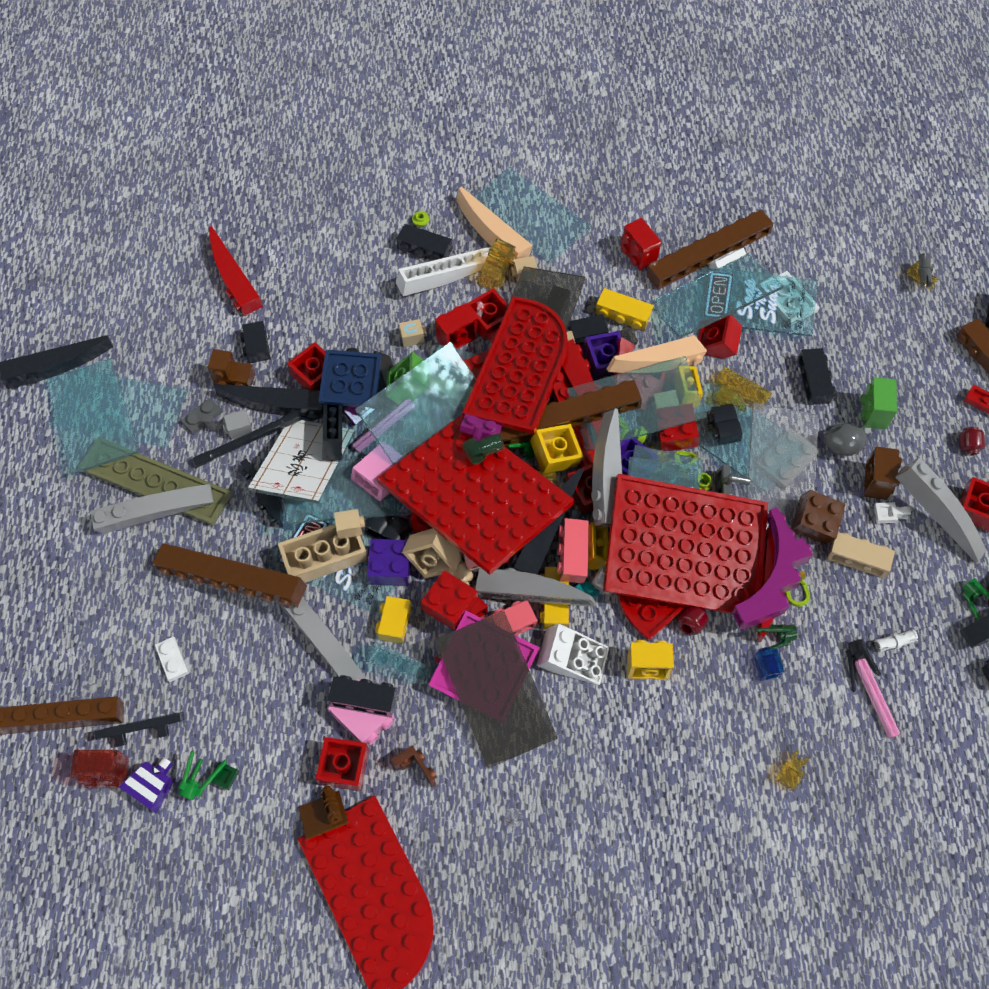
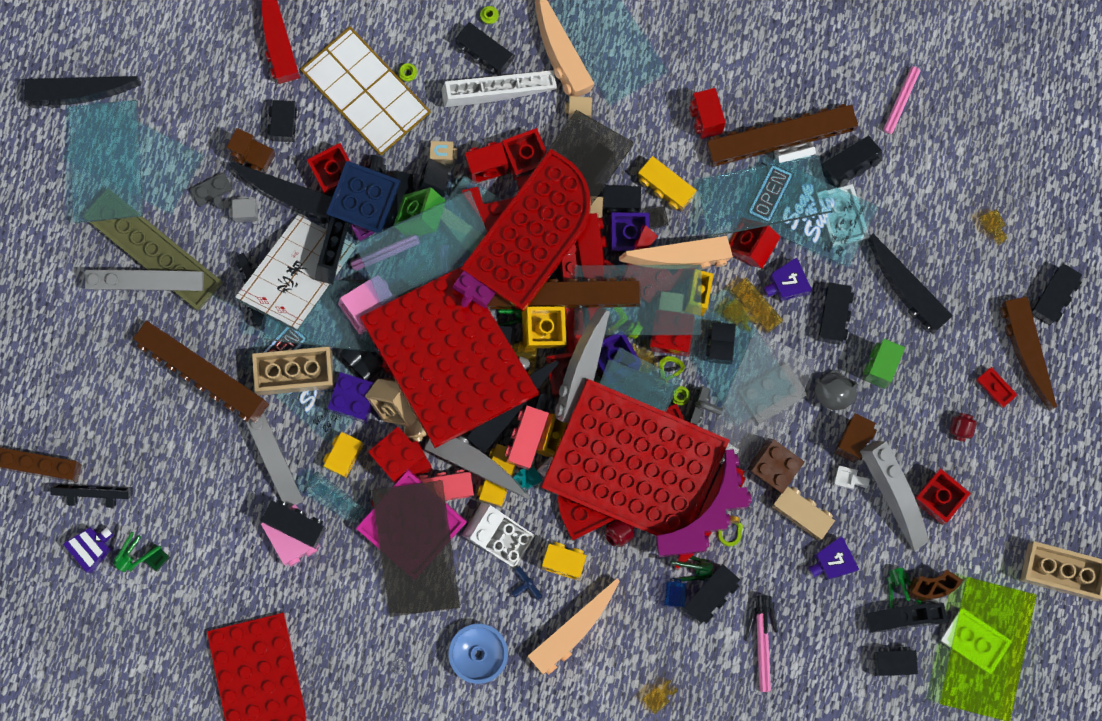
camera: 15 degrees right, 15 degrees up
clear red brick [70,750,130,789] -> none
white plate [155,637,189,682] -> none
black piece [193,410,301,467] -> none
reddish brown hinge [299,786,349,840] -> none
red brick [316,737,369,791] -> none
tan brick [334,509,365,539] -> none
copper bracket [391,745,437,788] -> none
clear green piece [462,433,504,465] -> none
clear yellow brick [477,238,516,291] -> none
white pin [874,629,918,652] -> none
dark grey pin [918,253,933,288] -> none
none -> white piece [300,26,432,156]
none -> lime plate [398,63,417,82]
none -> black brick [417,158,451,198]
none -> medium blue dish [449,624,508,684]
none -> dark blue piece [511,566,543,600]
none -> light nougat slope [528,579,620,675]
none -> black brick [683,564,740,625]
none -> dark purple torso [763,258,812,301]
none -> dark purple torso [808,536,859,580]
none -> black brick [822,135,882,189]
none -> black slope [868,233,953,334]
none -> bright pink axle [883,66,920,134]

